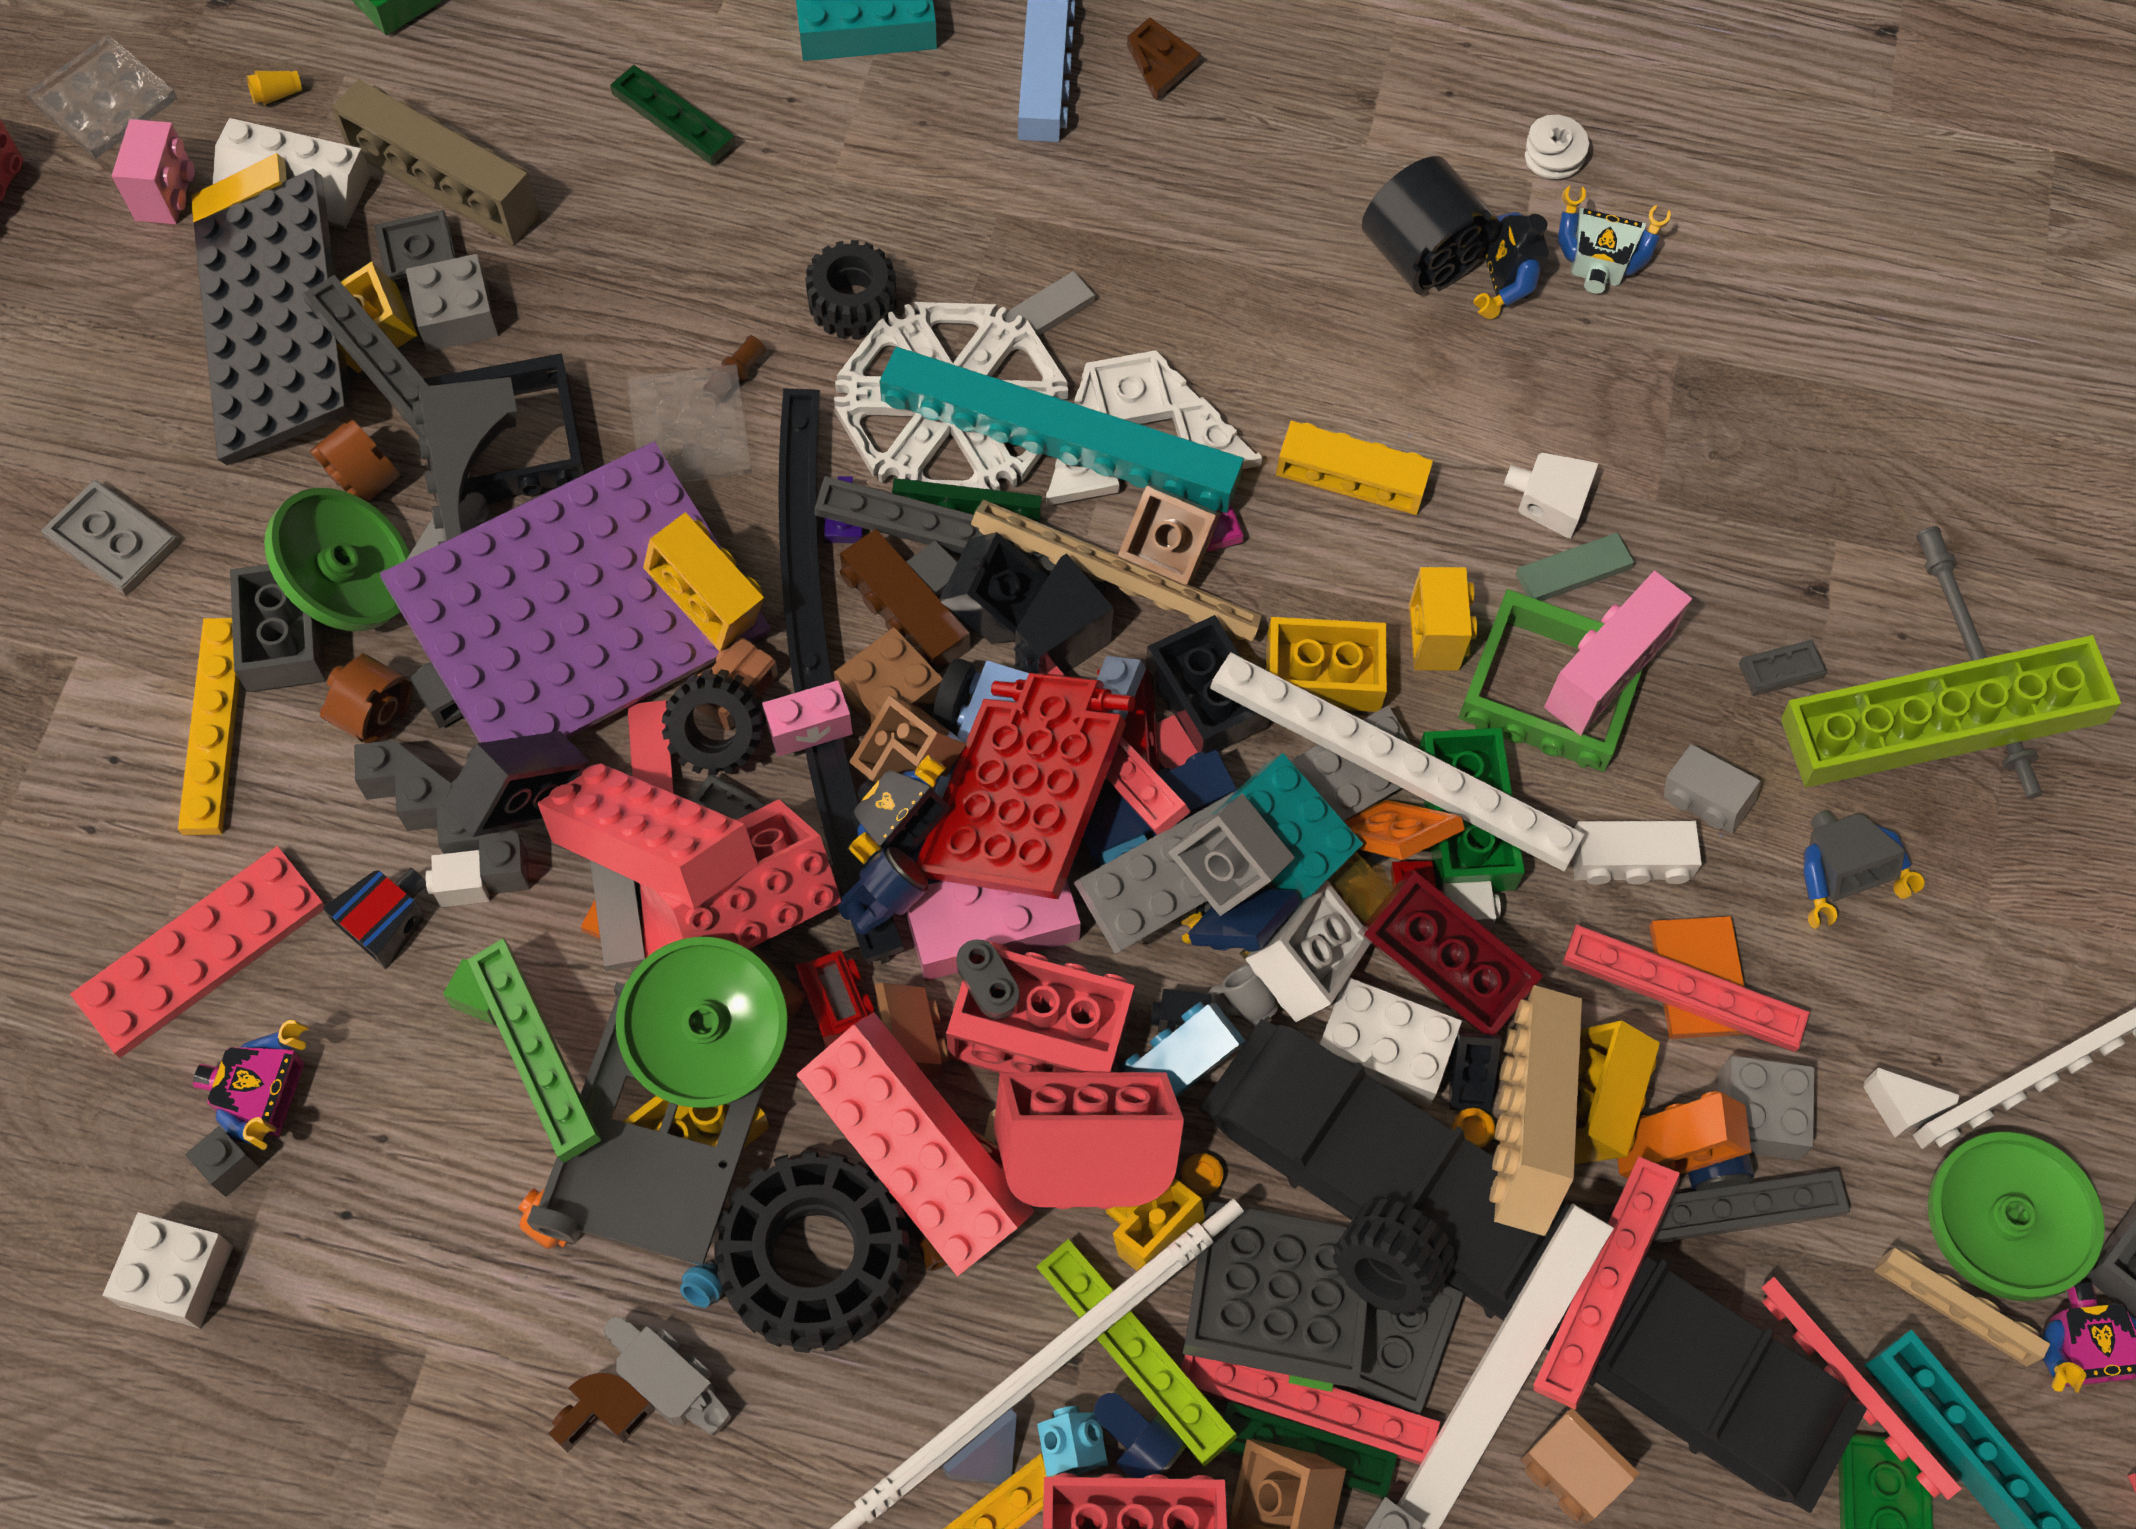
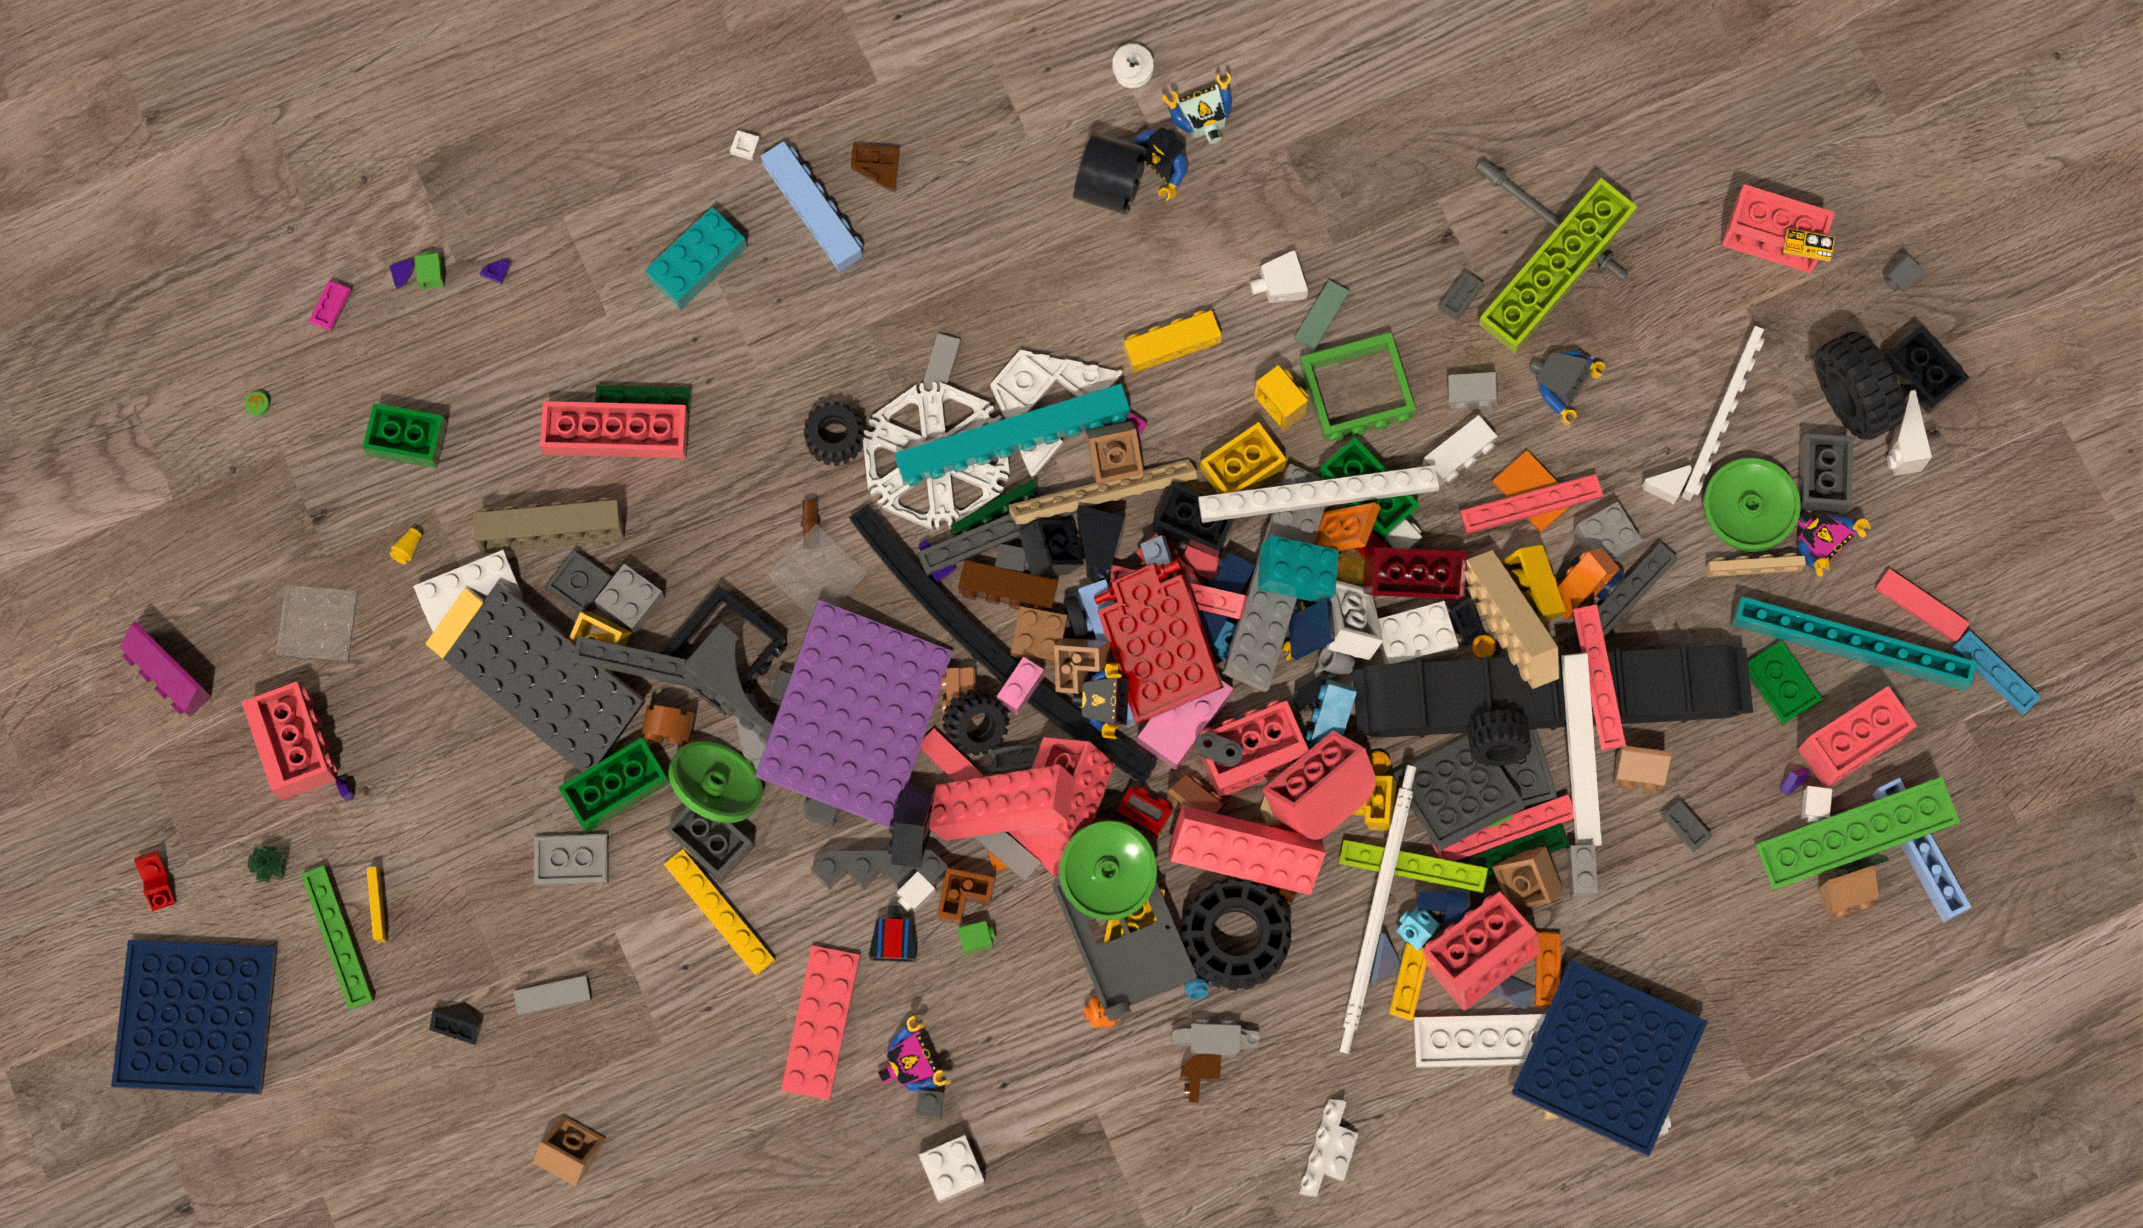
camera: 35 degrees left, 10 degrees up
bright pink brick [112,119,195,224] -> none
dark orange brick [320,653,413,743] -> none
bright green plate [467,938,602,1163] -> none
yellow brick [643,512,764,652] -> none
dark blue piece [838,846,928,935] -> none
light grey brick [1168,793,1295,916] -> none
bright pink brick [1544,570,1692,736] -> none
coral plate [1761,1277,1961,1500] -> none
none -> coral brick [540,401,688,459]
none -> green brick [558,738,670,833]
none -> dark orange brick [937,868,995,925]

